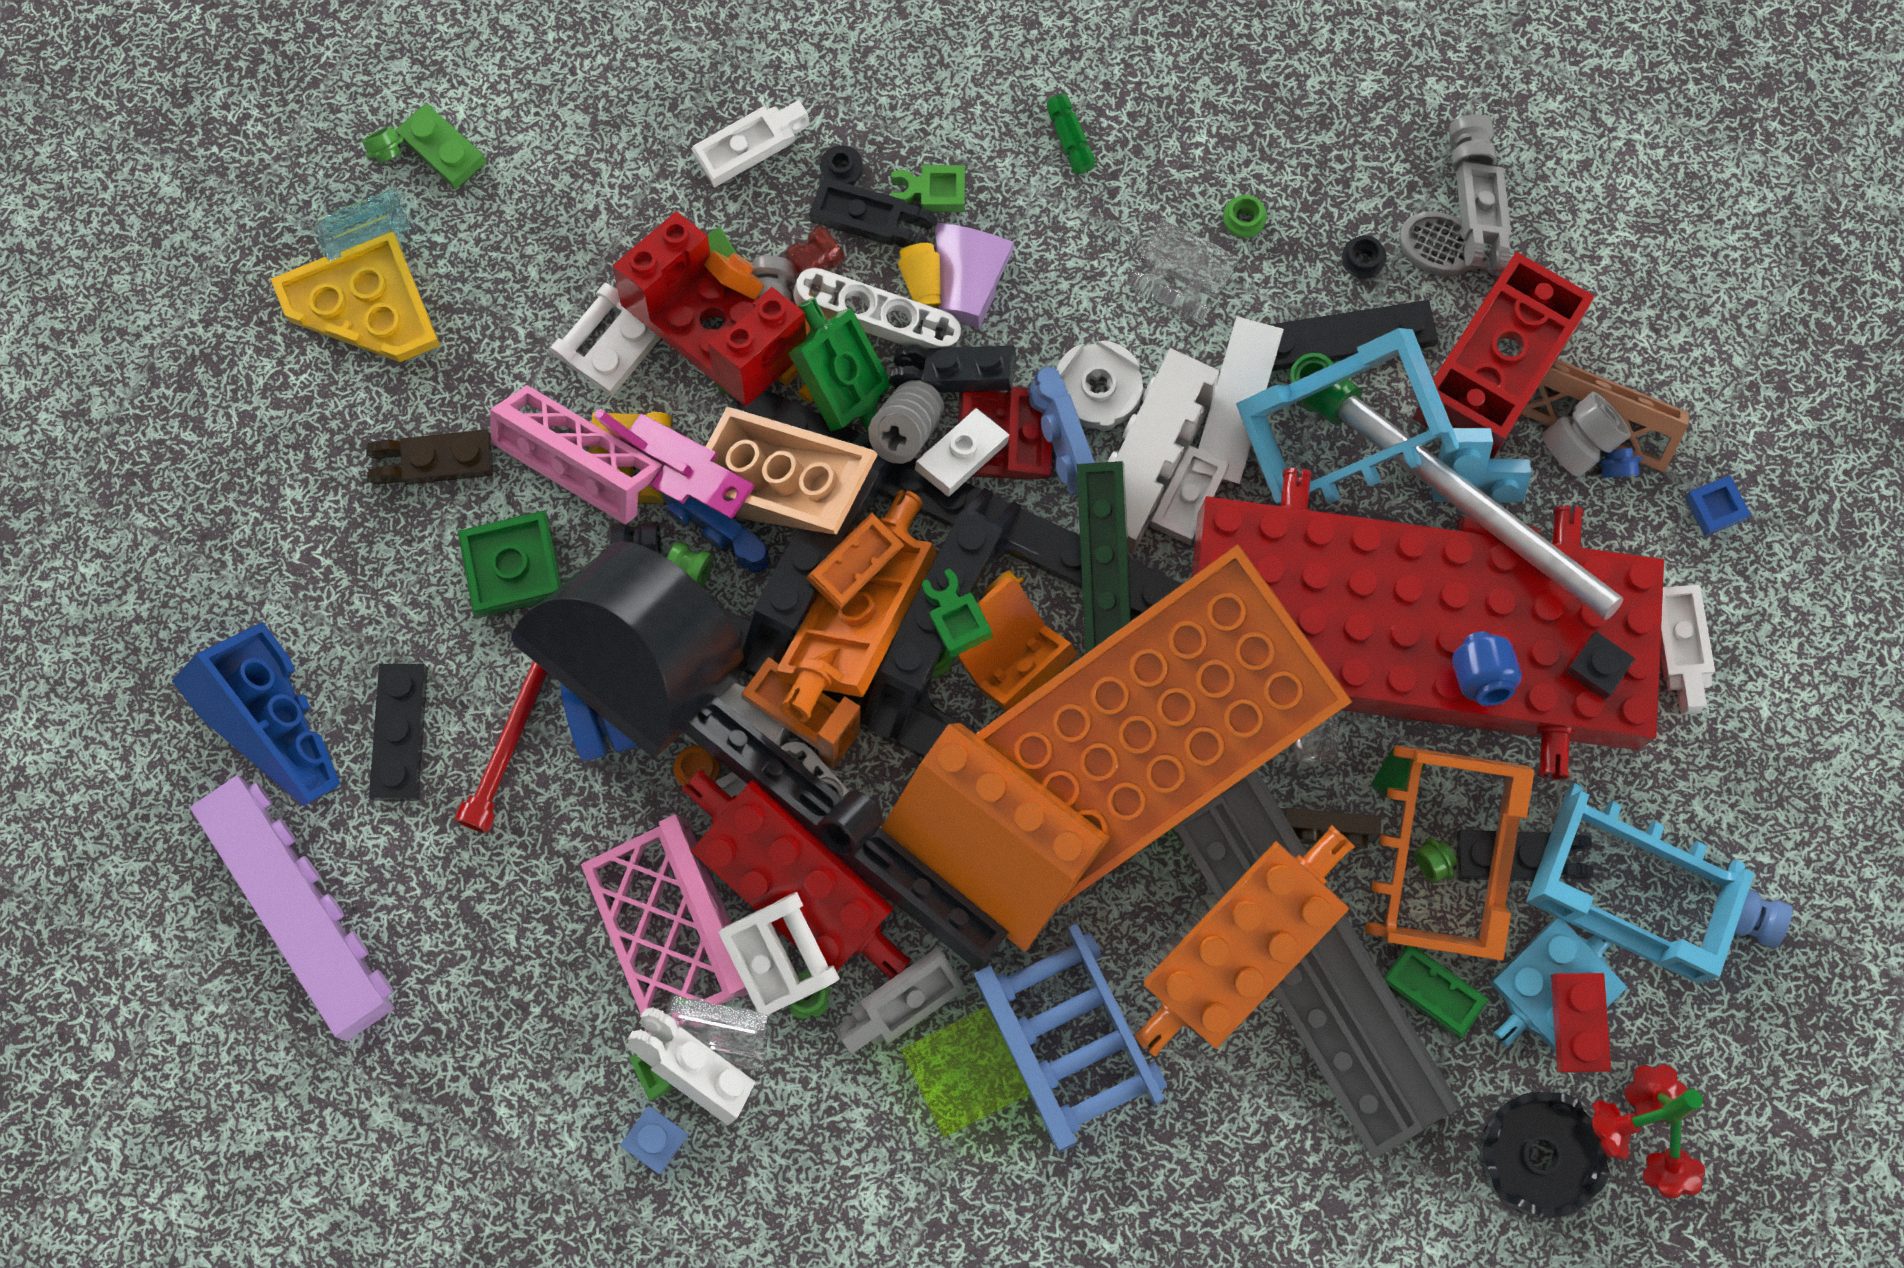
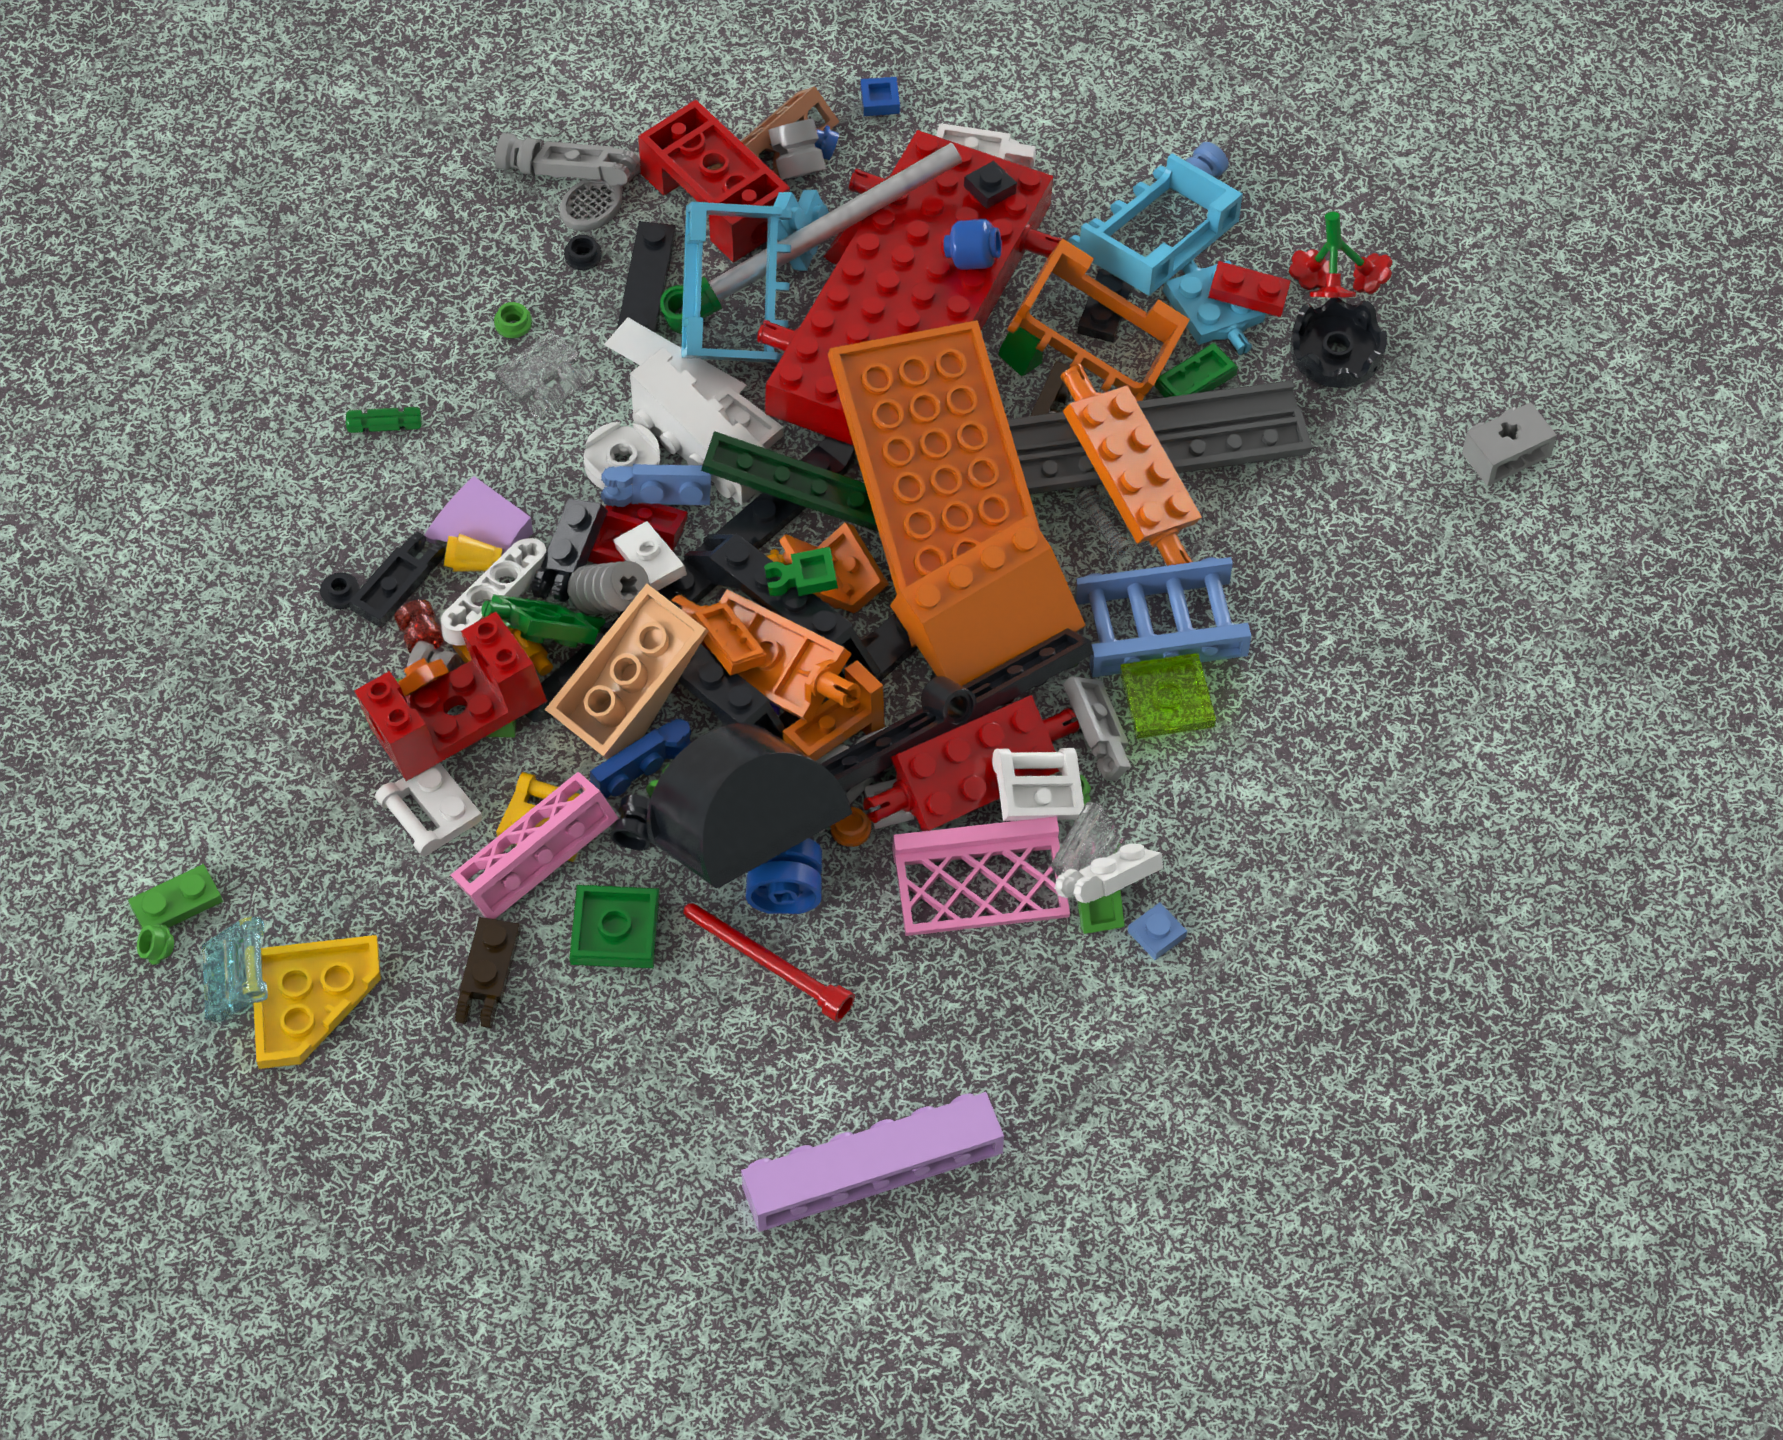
camera: 80 degrees left, 15 degrees down
blue wedge [172,622,340,806] -> none
black plate [369,664,428,801] -> none
piece [594,409,755,519] -> none
white hinge [691,100,810,188] -> none
bright green plate [891,165,965,212] -> none
bright green plate [1414,838,1457,883] -> none

